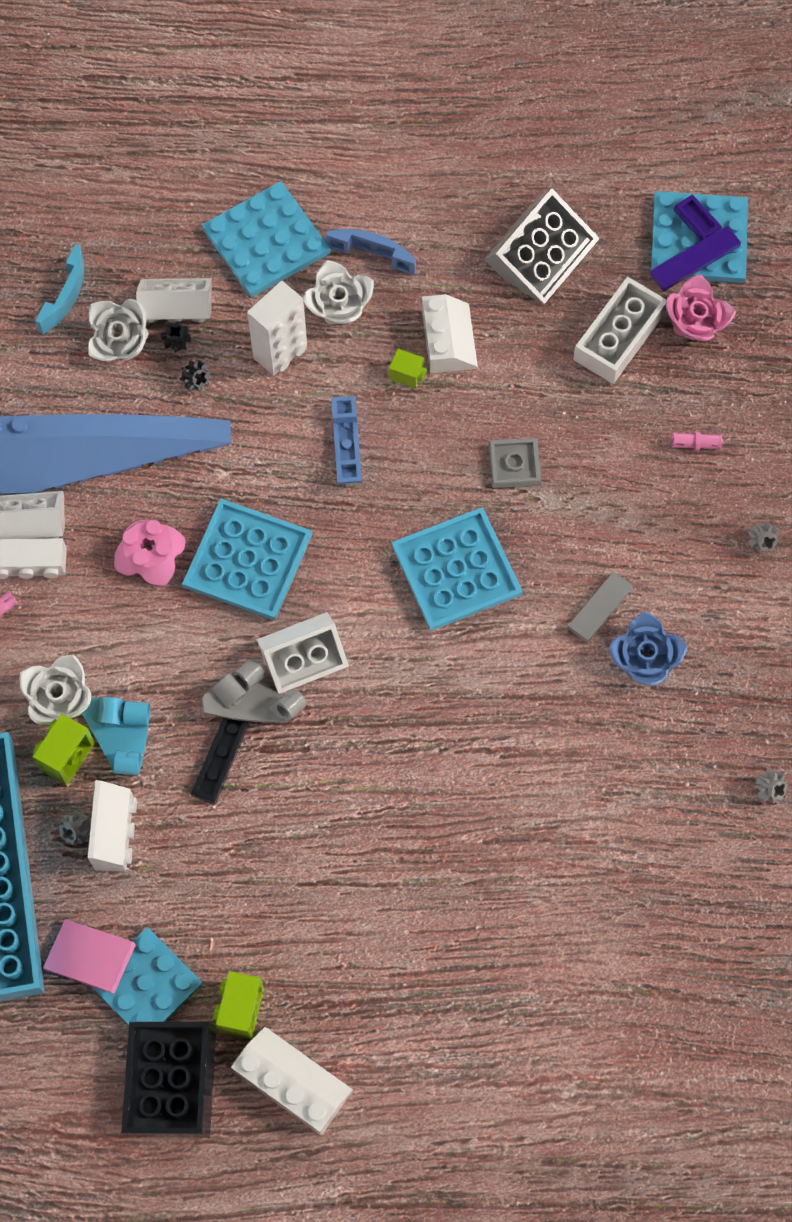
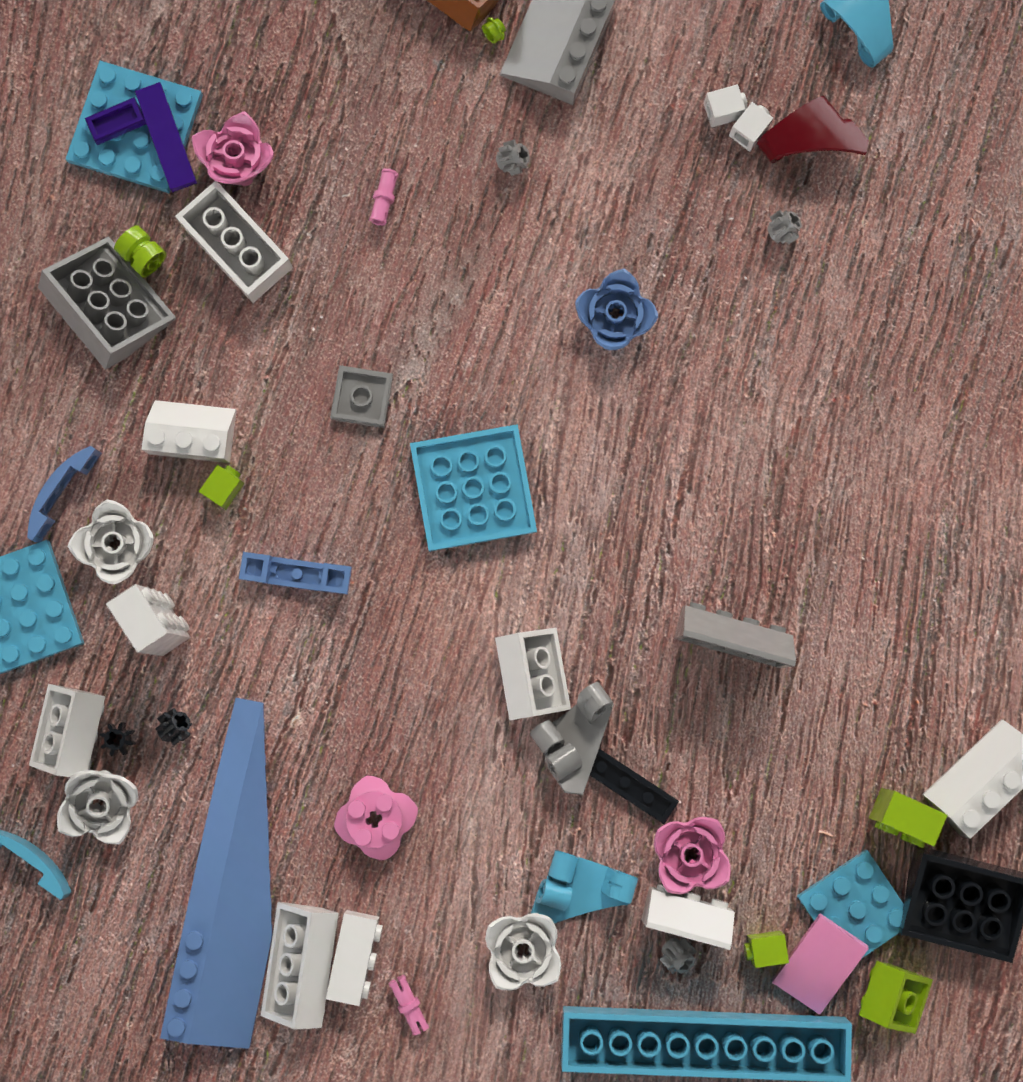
camera: 80 degrees left, 15 degrees up
lime brick [33,713,95,786] -> none
medium azure plate [182,499,313,621] -> none
light grey tile [568,571,633,643] -> none
none -> lime wheel [114,225,167,277]
none -> bright pink brick [654,817,731,894]
none -> light grey slope [674,602,796,668]
none -> lime brick [744,930,789,968]
none -> lime slope [859,960,933,1034]

